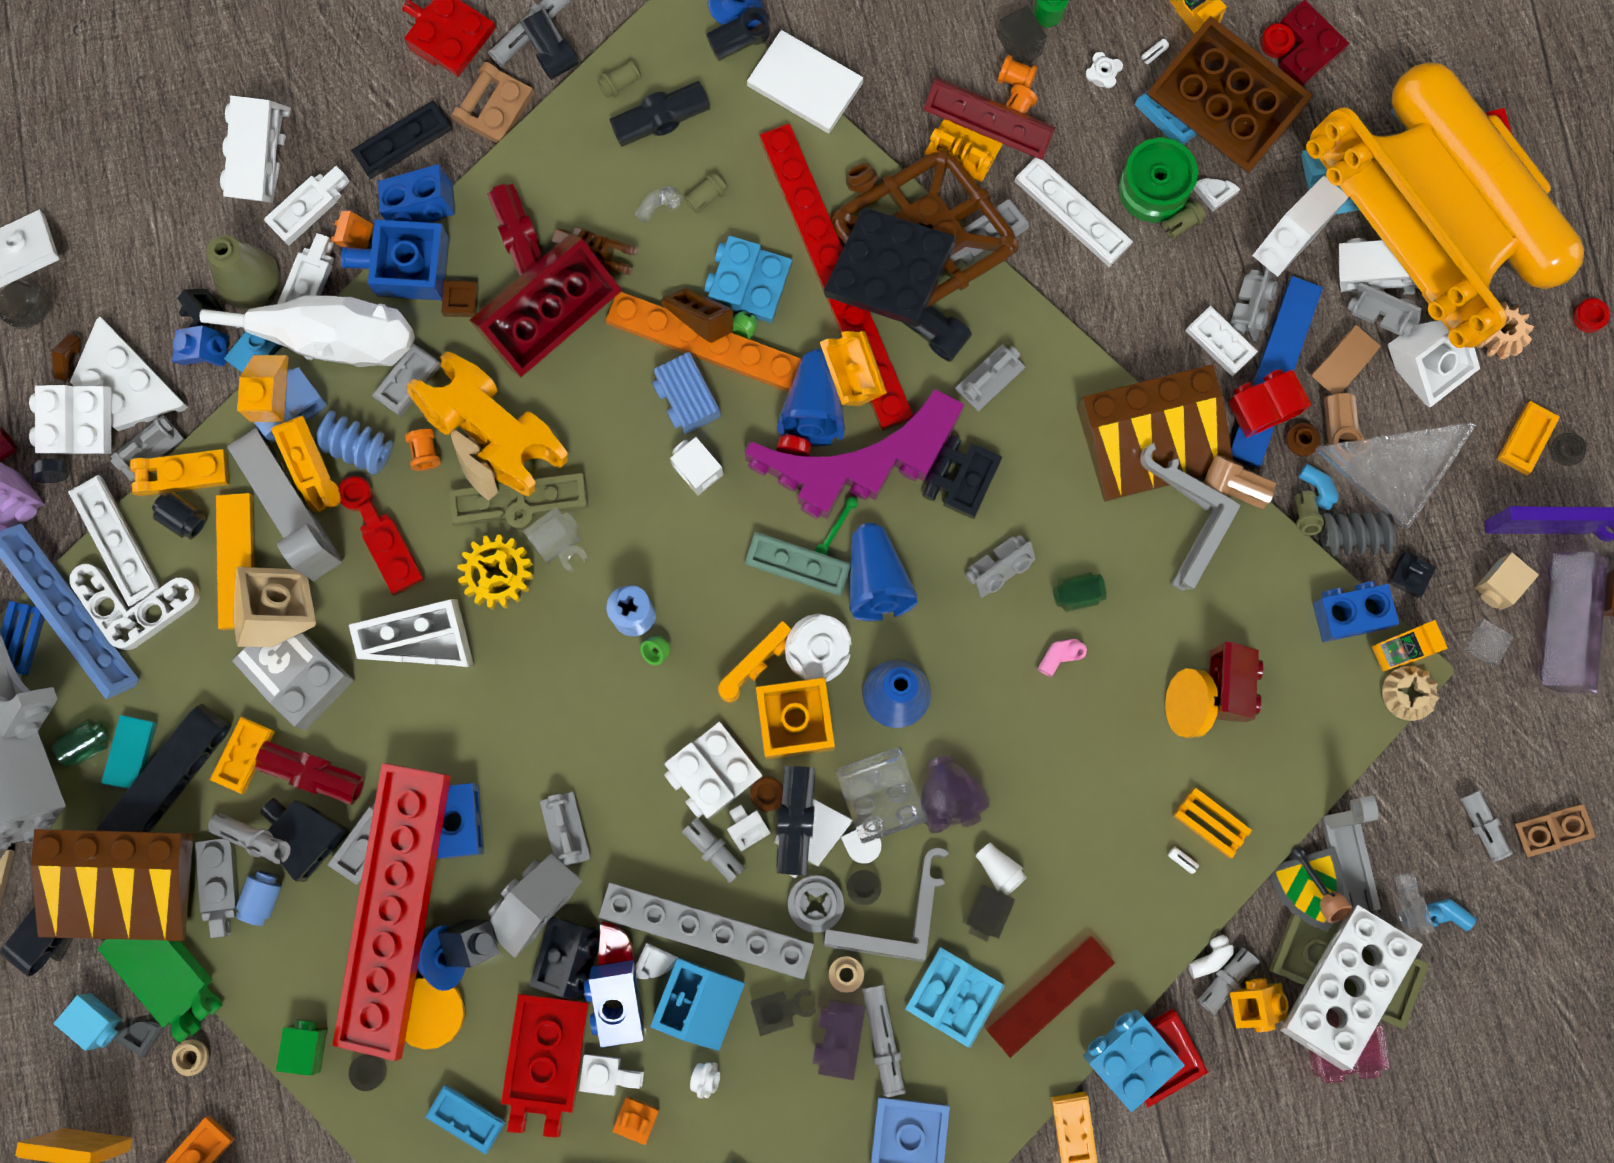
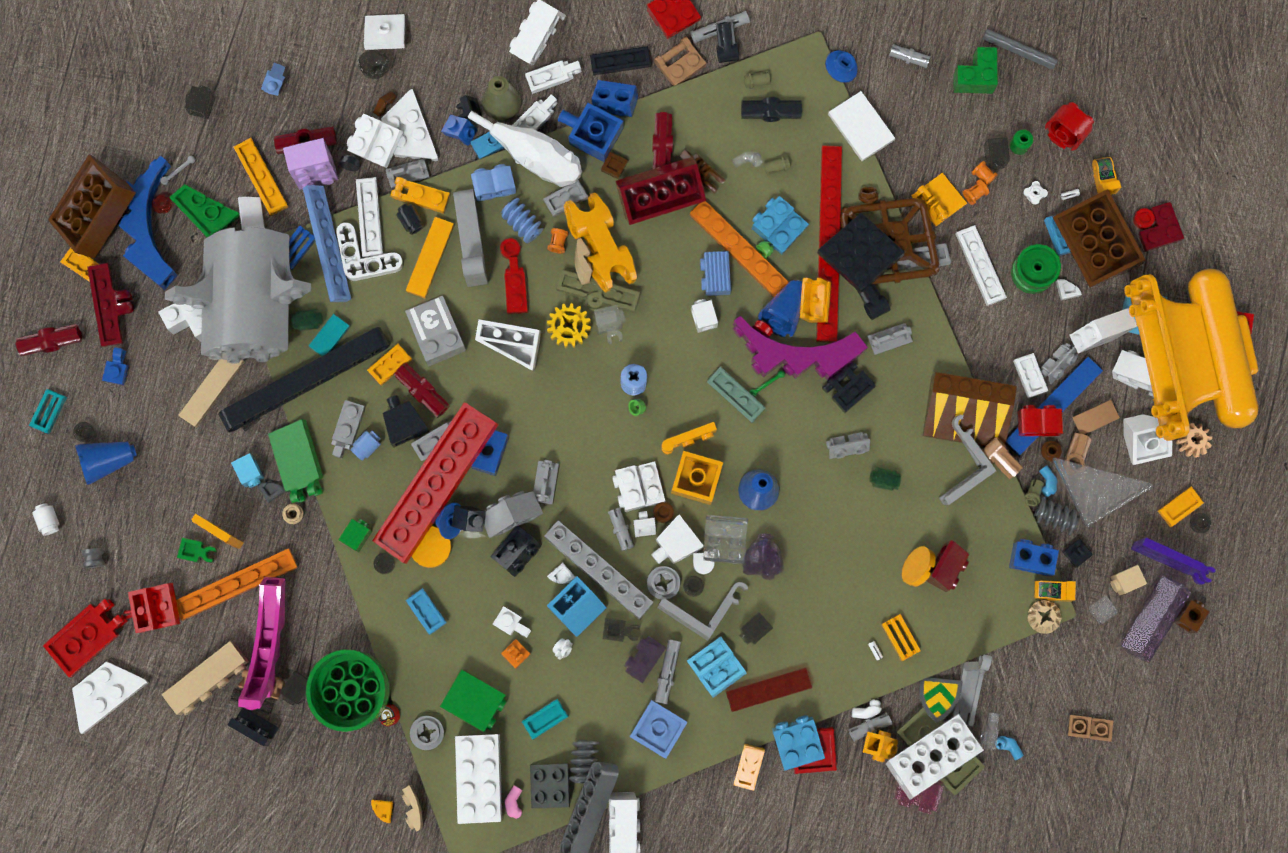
camera: 20 degrees right, 0 degrees up
reddish brown slope [31,829,193,941] -> none
light grey pin [208,813,290,864] -> none
tan slope [233,567,316,647] -> none
light orange slope [237,355,289,422] -> none
light orange hinge [271,415,341,513] -> none
orange tile [330,211,374,249] -> none
red tile [501,994,590,1138] -> none
brick [584,960,645,1047] -> none
plate [597,921,634,966] -> none
reddish brown slope [662,287,733,343] -> none
black piece [706,7,770,62] -> none
black piece [776,766,815,876] -> none
white tile [785,613,851,682] -> none
tan plate [829,956,864,993] -> none
blue cone [849,523,918,621] -> none
dark red tile [923,77,1056,160] -> none
white cone [976,843,1027,896] -> none
bright pink arm [1038,639,1087,677] -> none
olive pin [1162,201,1206,240] -> none
nougat hinge [1291,846,1353,923] -> none
light grey hinge [1348,282,1422,336] -> none
light grey pin [1459,789,1513,862] -> none
red tile [1573,298,1610,333] -> none

